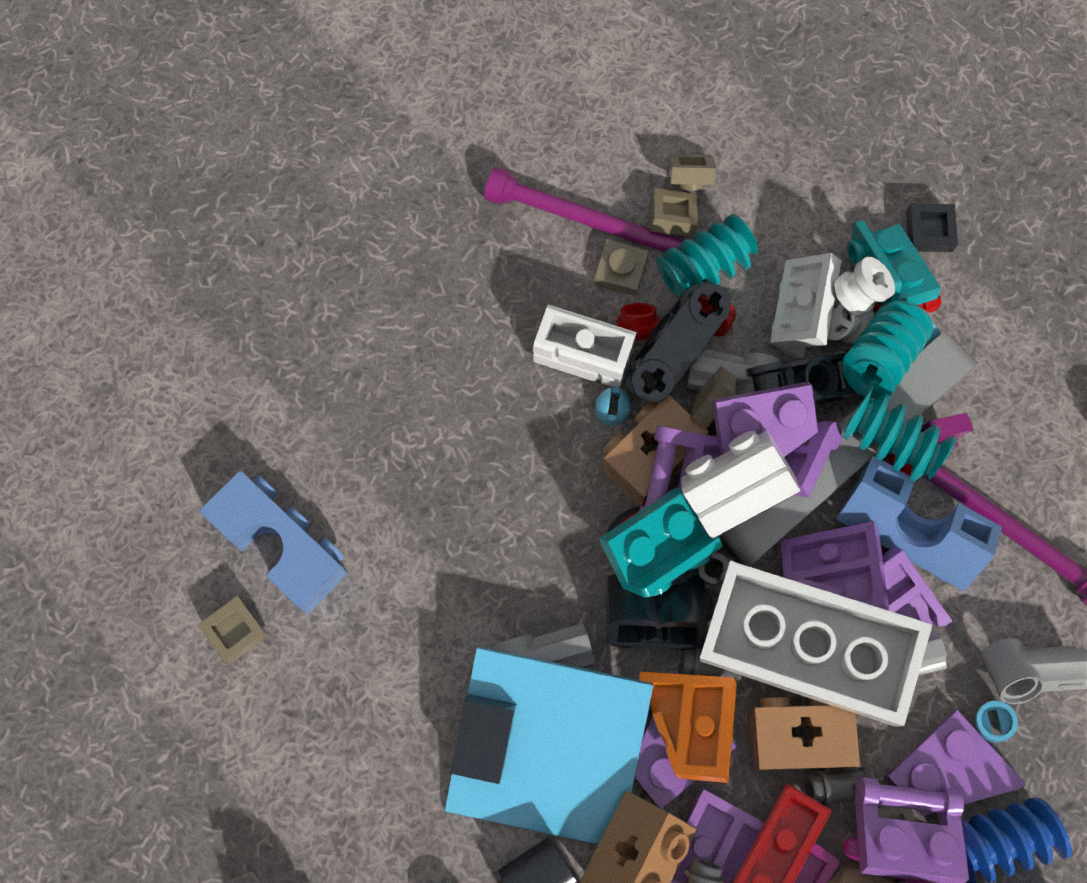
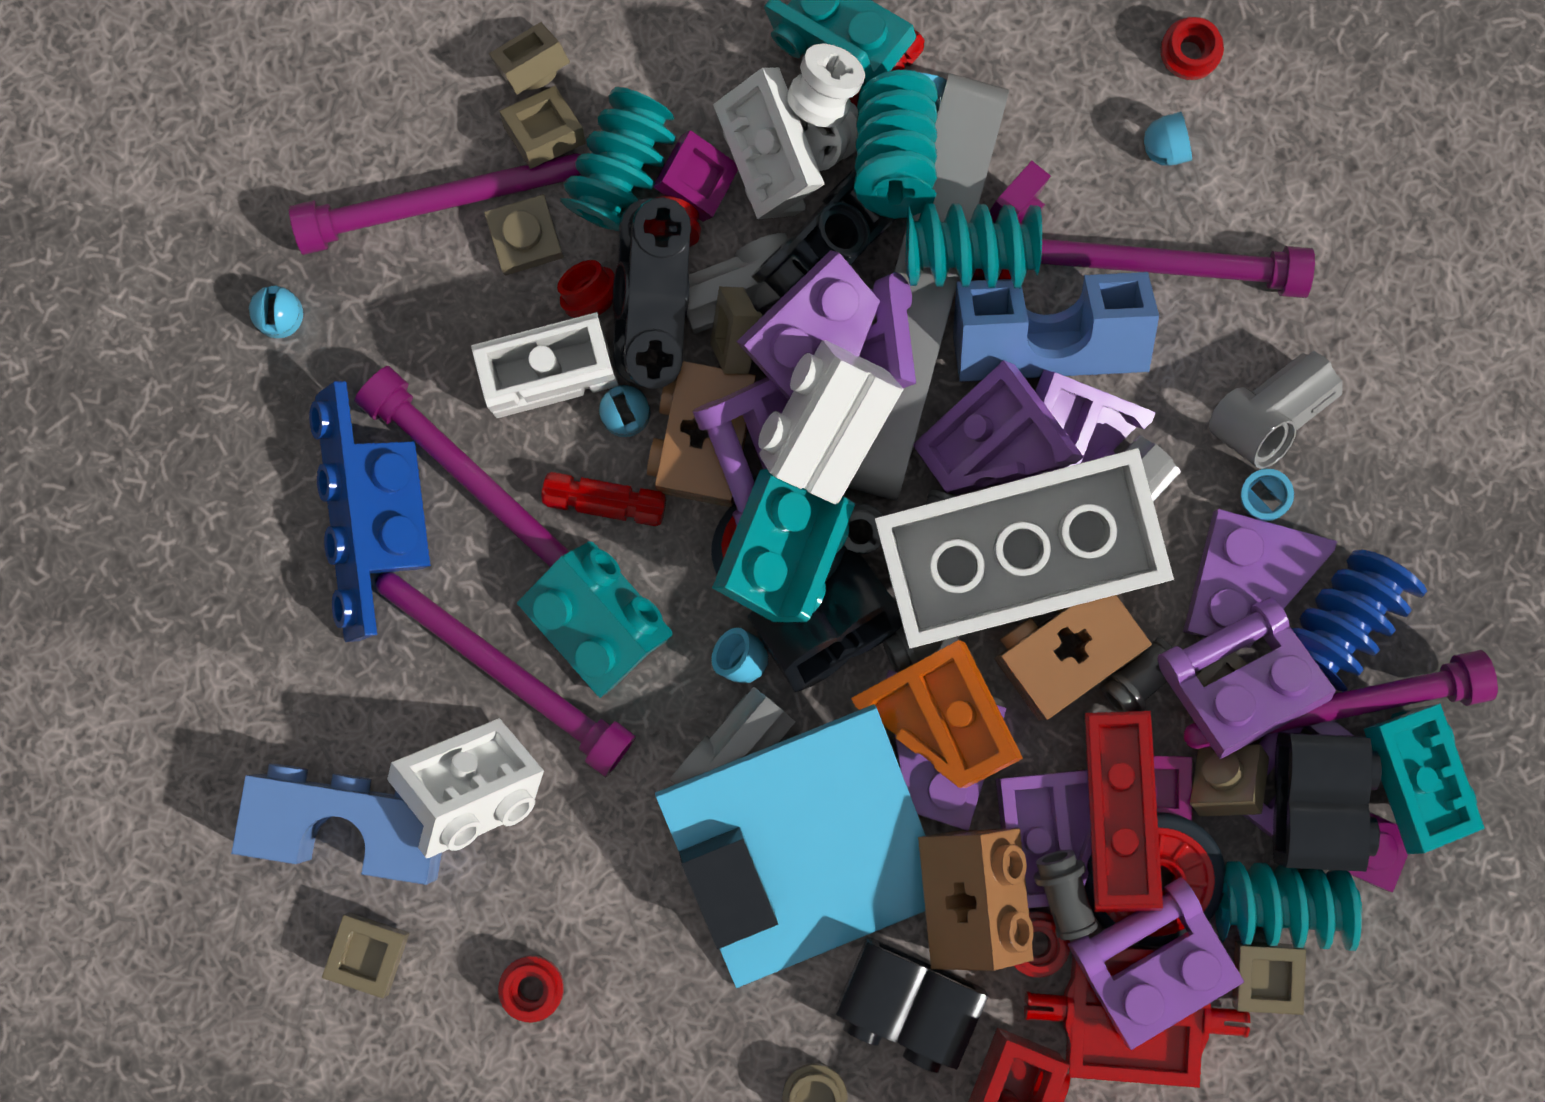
camera: 35 degrees left, 10 degrees up
none -> medium azure hinge [249,286,303,338]
none -> blue bracket [309,381,431,642]
none -> magenta piece [354,366,570,567]
none -> magenta piece [376,572,636,778]
none -> white bracket [387,718,544,858]
none -> red plate [498,955,564,1023]
none -> teal bracket [517,541,673,698]
none -> red axle [541,472,666,527]
none -> magenta plate [653,130,738,222]
none -> medium azure hinge [712,628,768,683]
none -> medium azure hinge [1144,111,1192,166]

